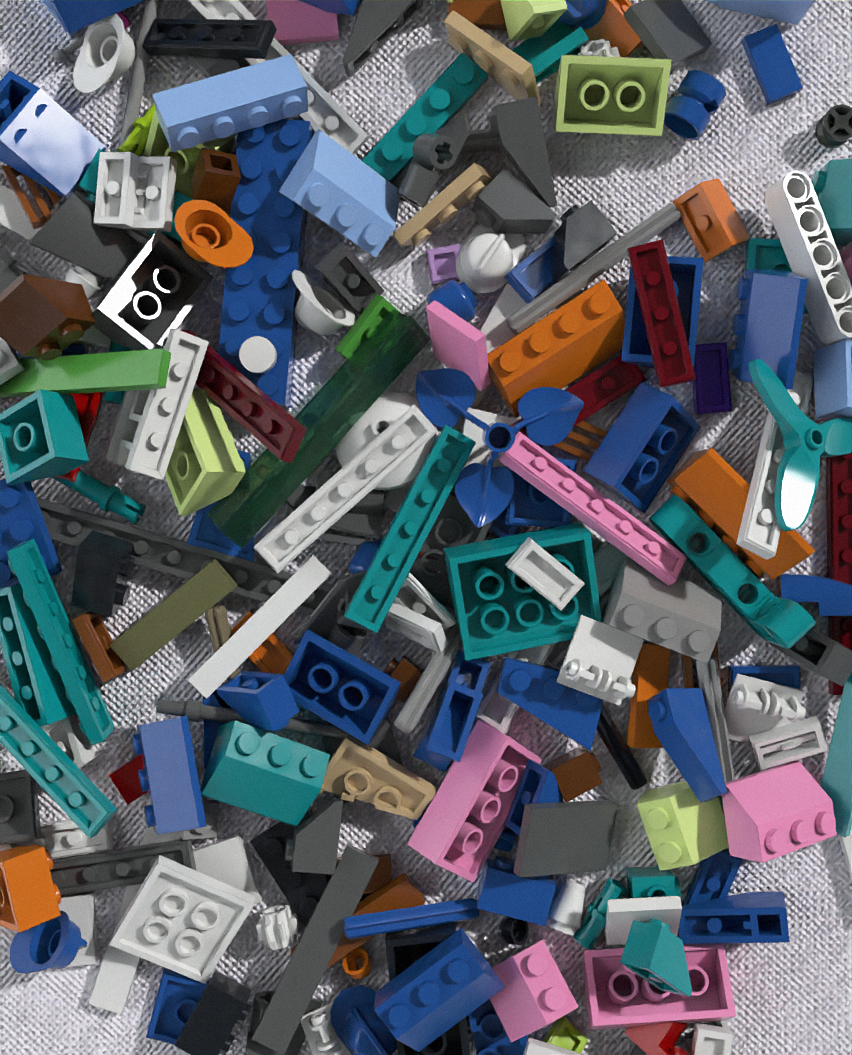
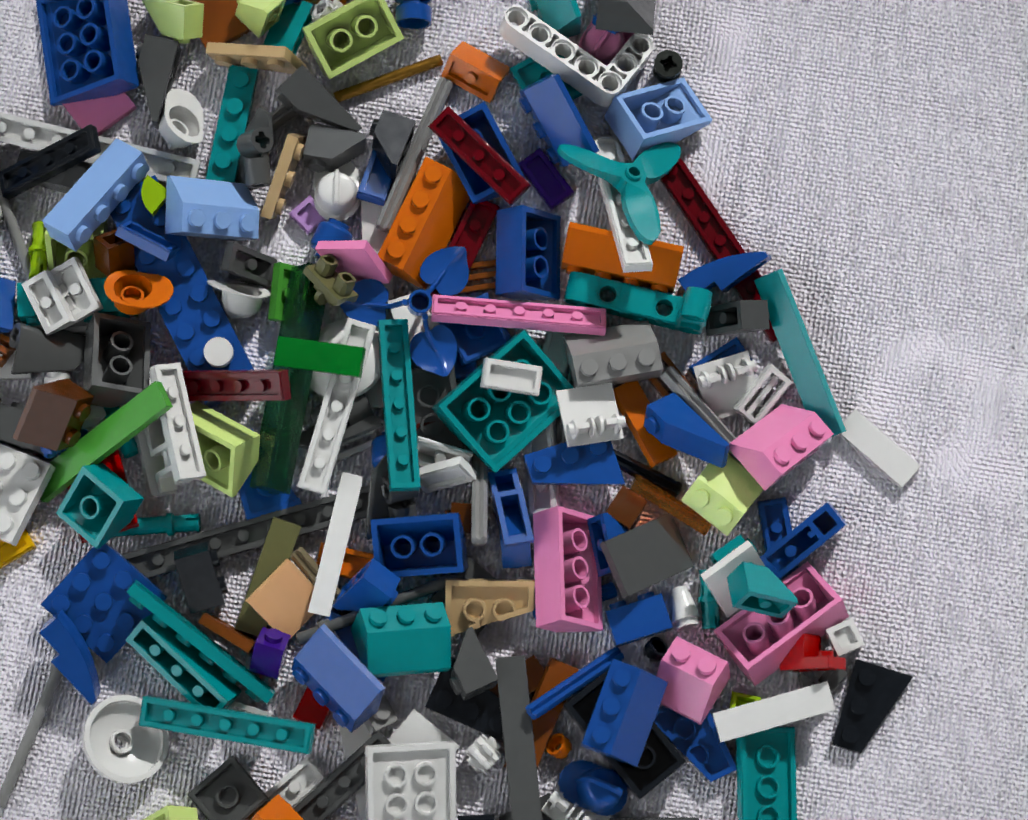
camera: 30 degrees left, 10 degrees down
none -> blue tile [115,220,179,262]
none -> lime tile [141,175,166,217]
none -> white piece [159,88,204,151]
none -> light nougat tile [245,559,314,639]
none -> dark purple brick [249,627,291,679]
none -> green tile [274,336,366,378]
none -> olive hips [303,254,359,306]
none -> pearl gold bar [333,54,444,102]
none -> clear orange tile [630,474,711,536]

